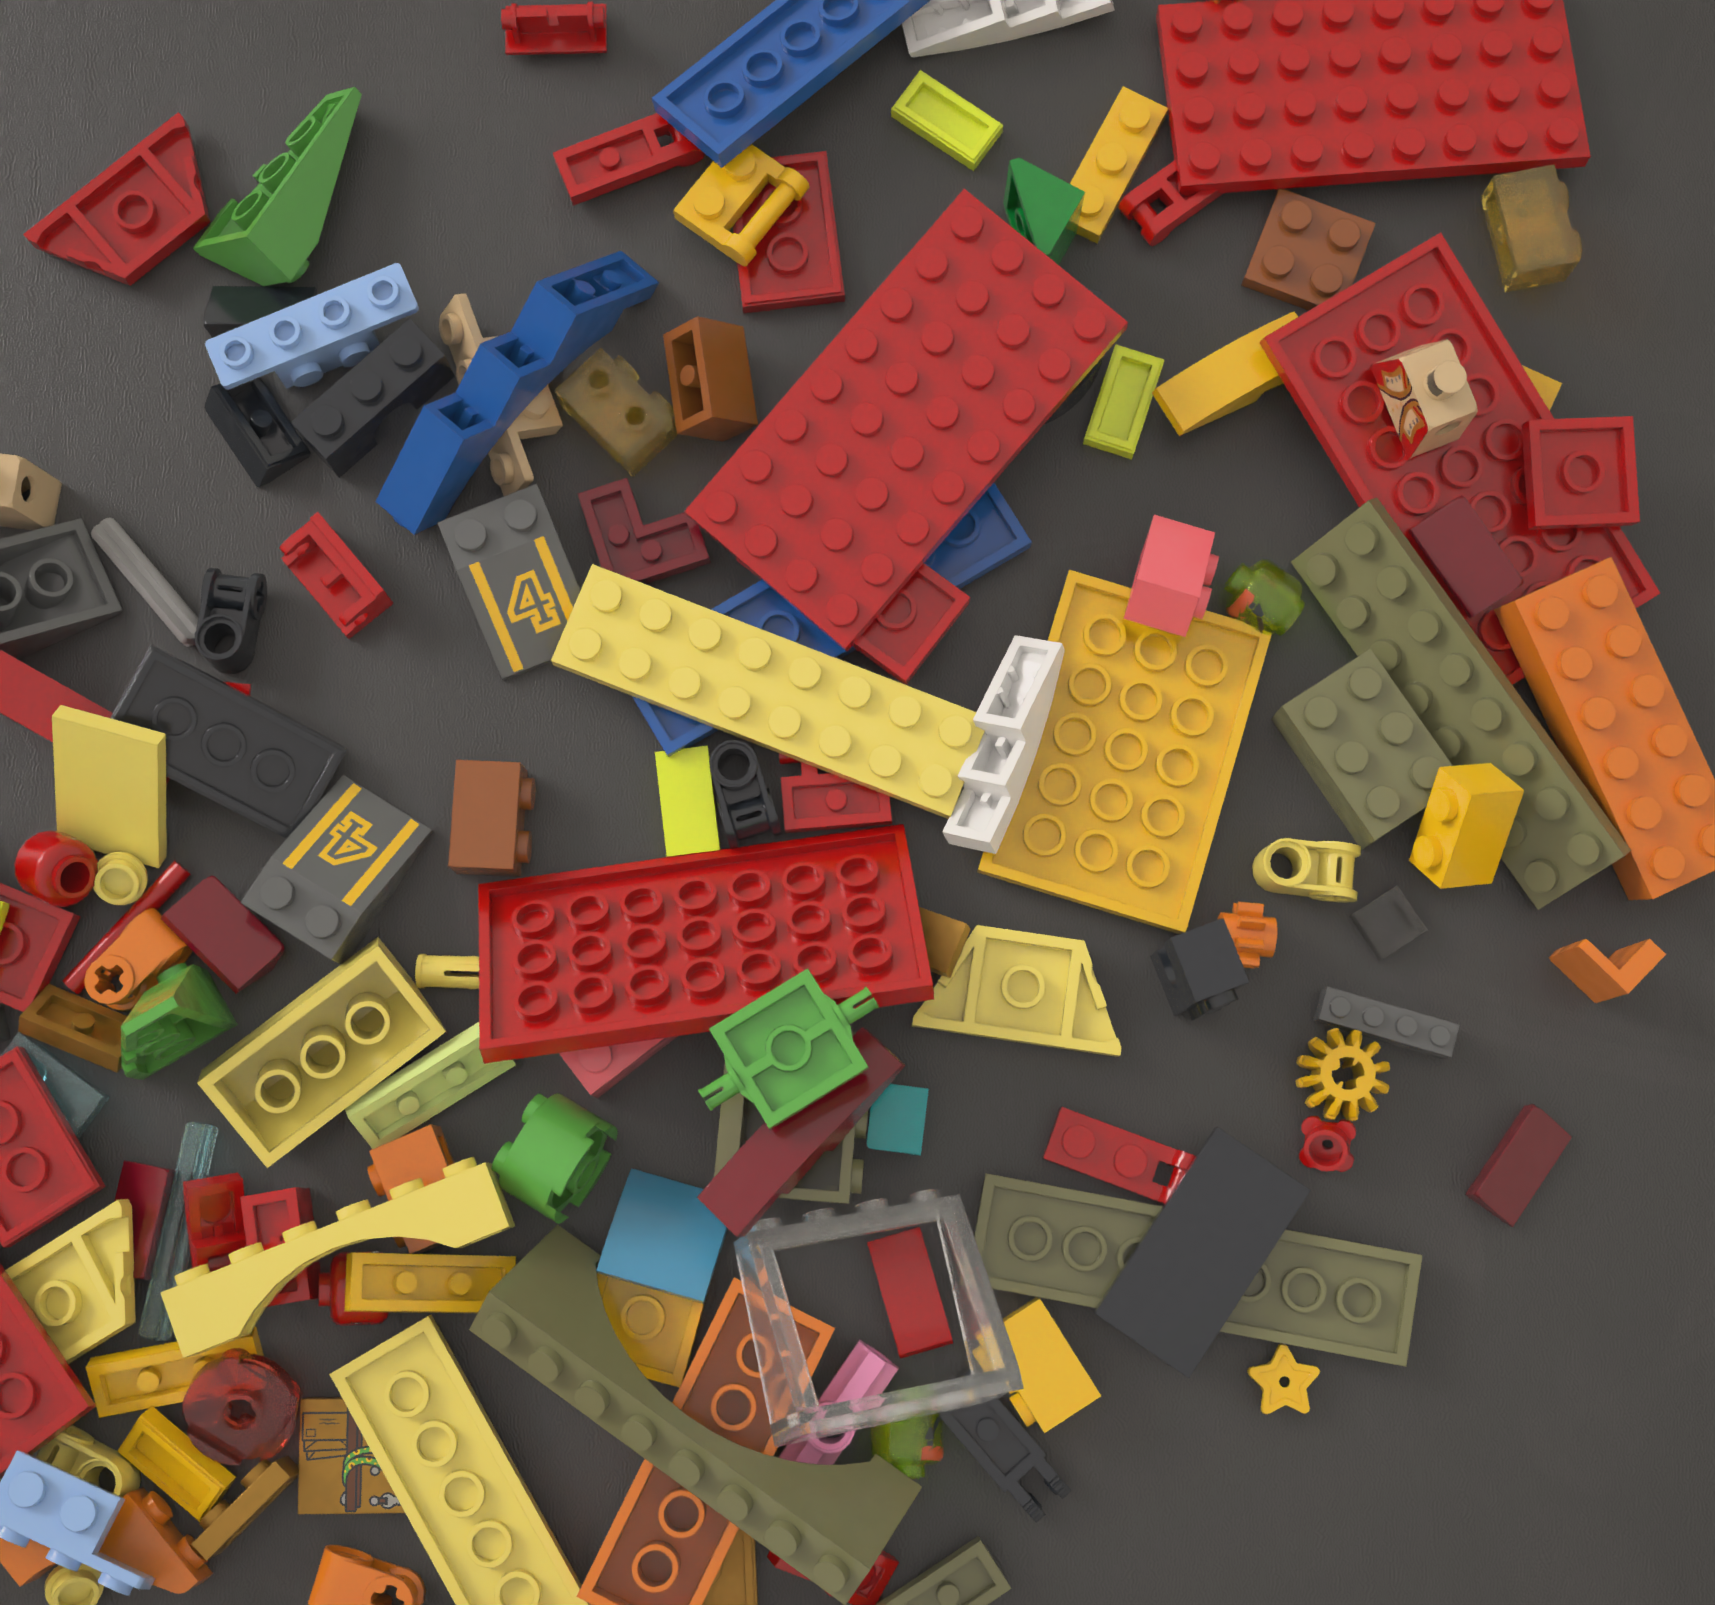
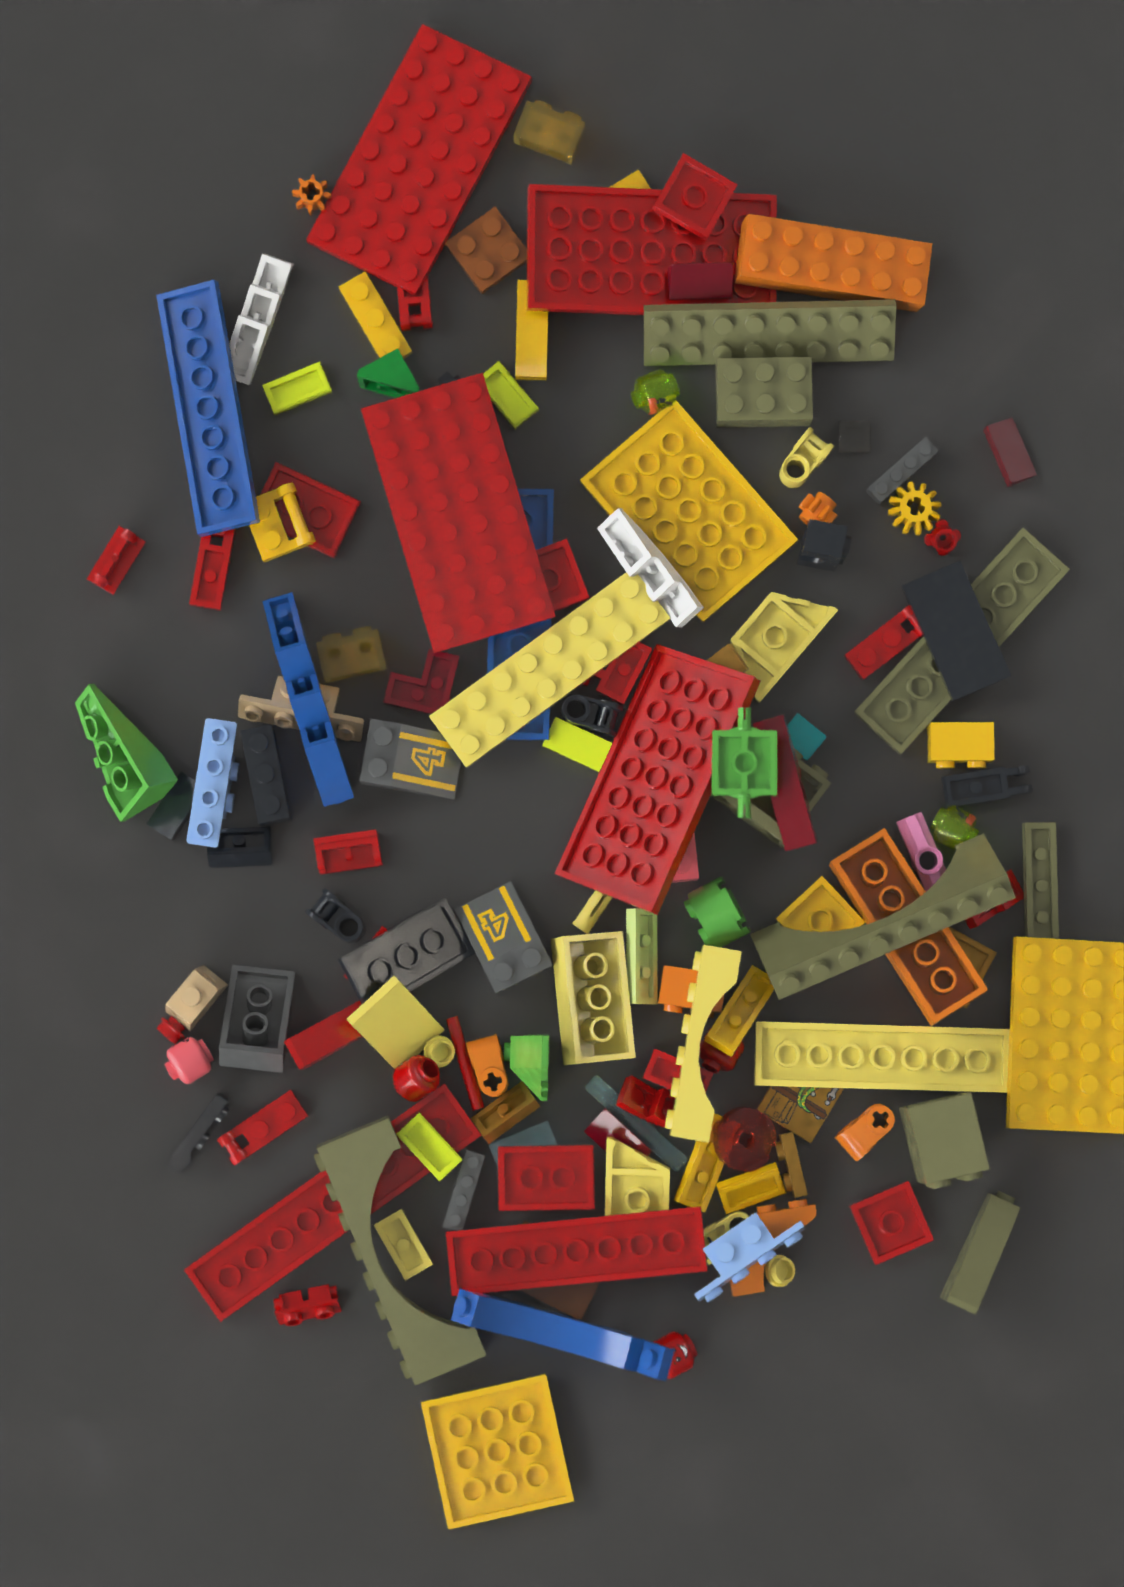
camera: 60 degrees left, 5 degrees up
red wing [23,112,211,286] -> none
light grey axle [91,517,198,647] -> none
dark red slope [161,875,285,994] -> none
dark orange brick [448,760,536,877] -> none
dark azure slope [596,1168,728,1304] -> none
dark orange brick [663,316,758,442] -> none
clear windscreen [734,1189,1024,1447] -> none
red slope [867,1227,953,1359] -> none
coral brick [1123,514,1219,637] -> none
yellow plate [1247,1343,1320,1414] -> none
tan torso [1370,339,1478,459] -> none
yellow brick [1409,763,1524,889] -> none
orange panel [1549,938,1666,1003] -> none

